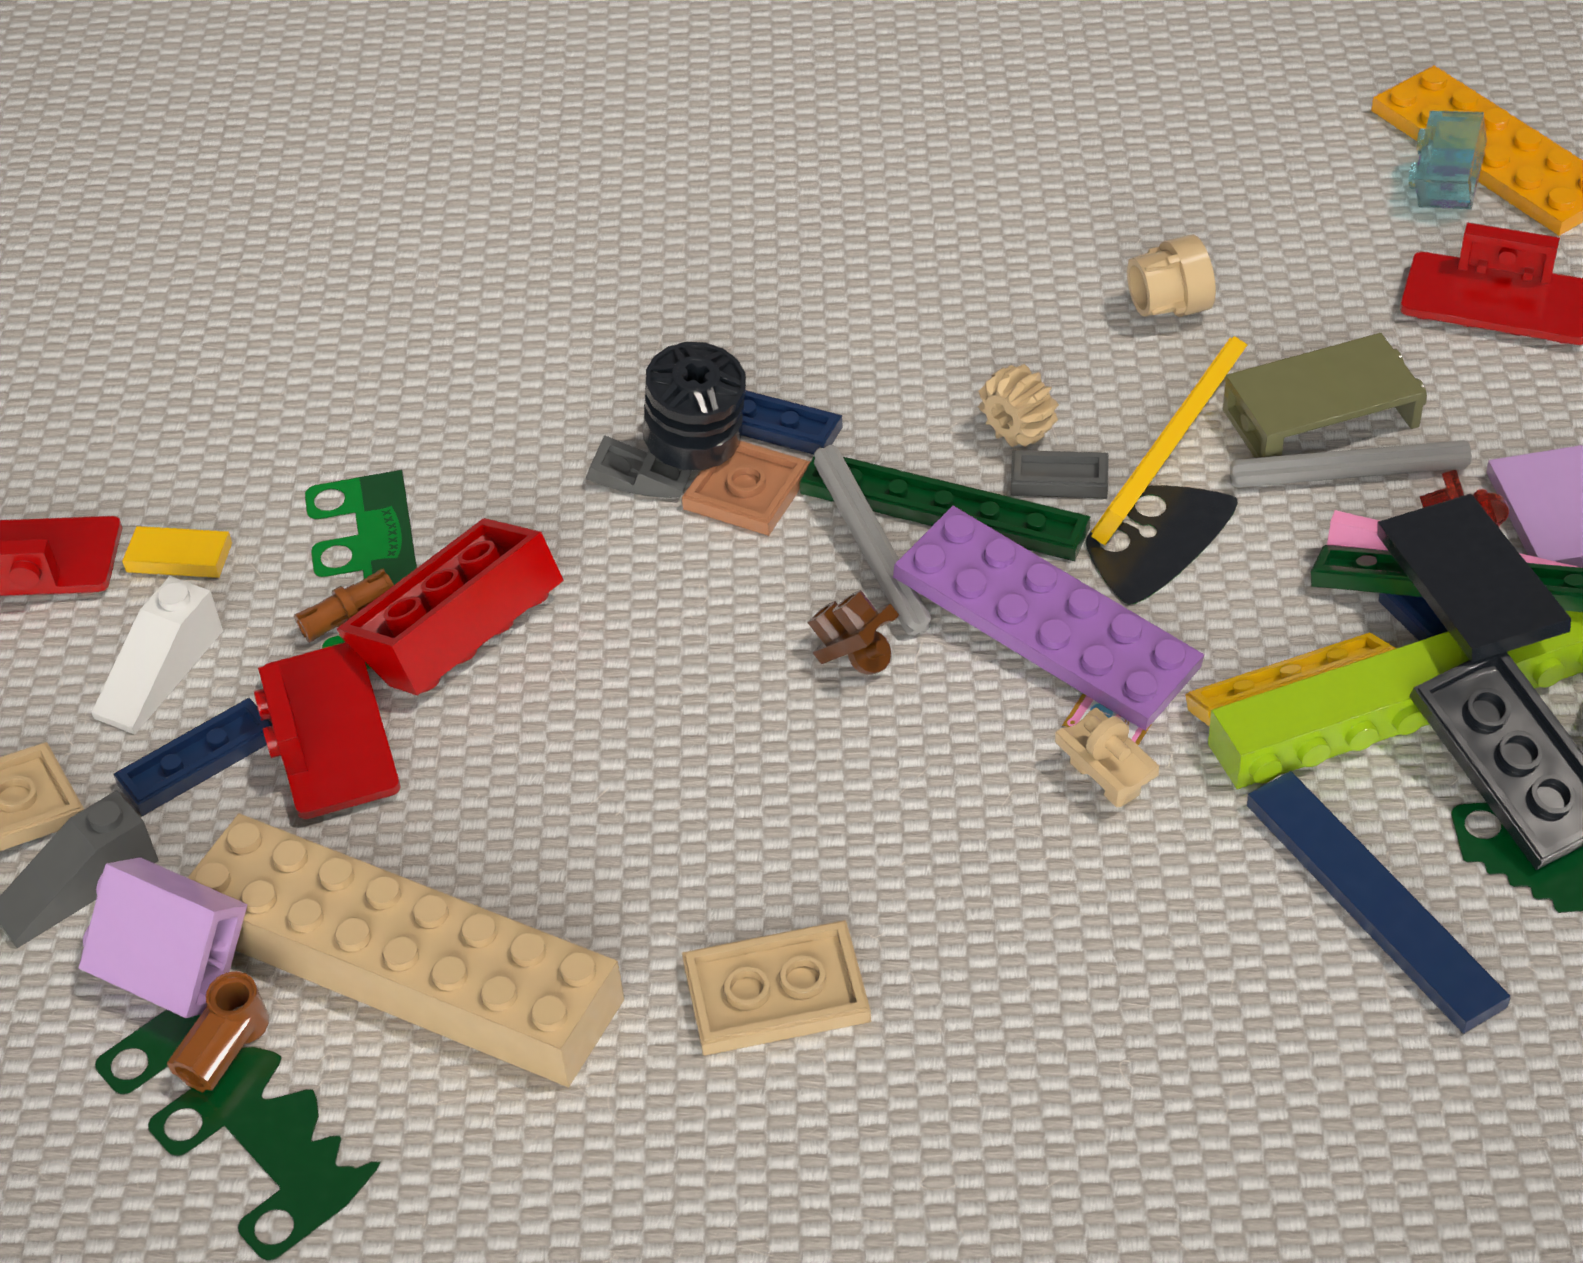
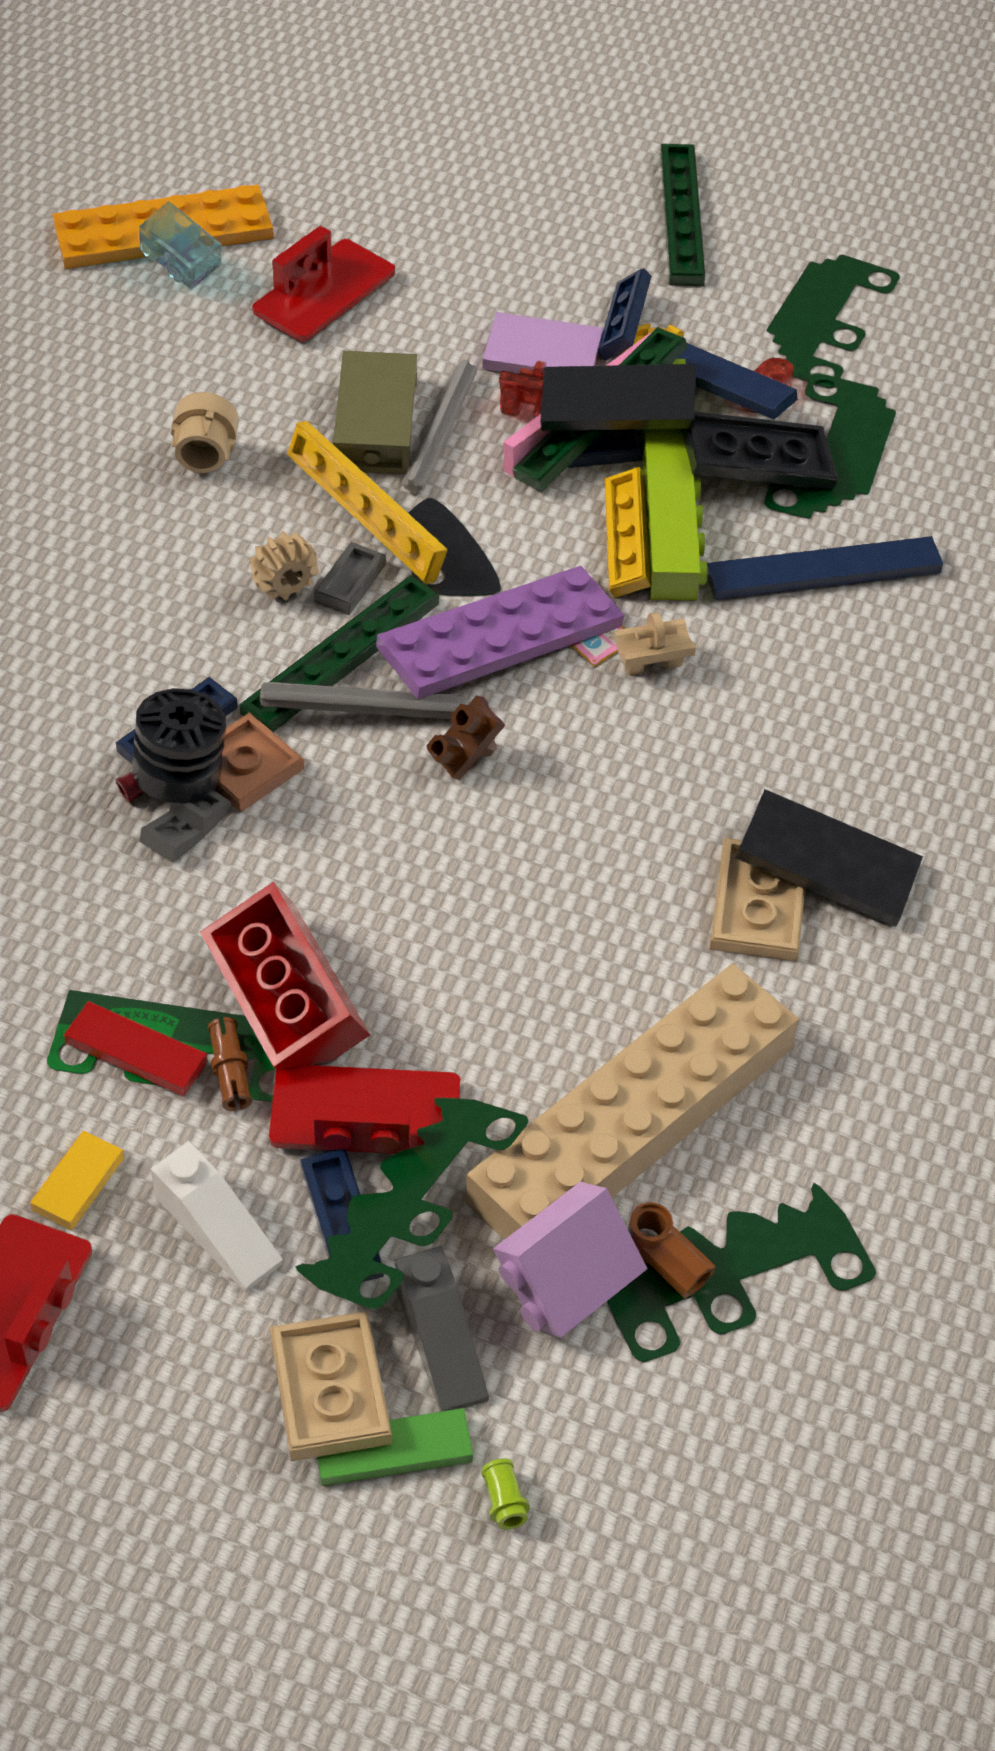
camera: 75 degrees left, 5 degrees up
none -> red tile [64,1001,208,1097]
none -> dark green piece [295,1097,528,1309]
none -> black tile [735,789,923,927]

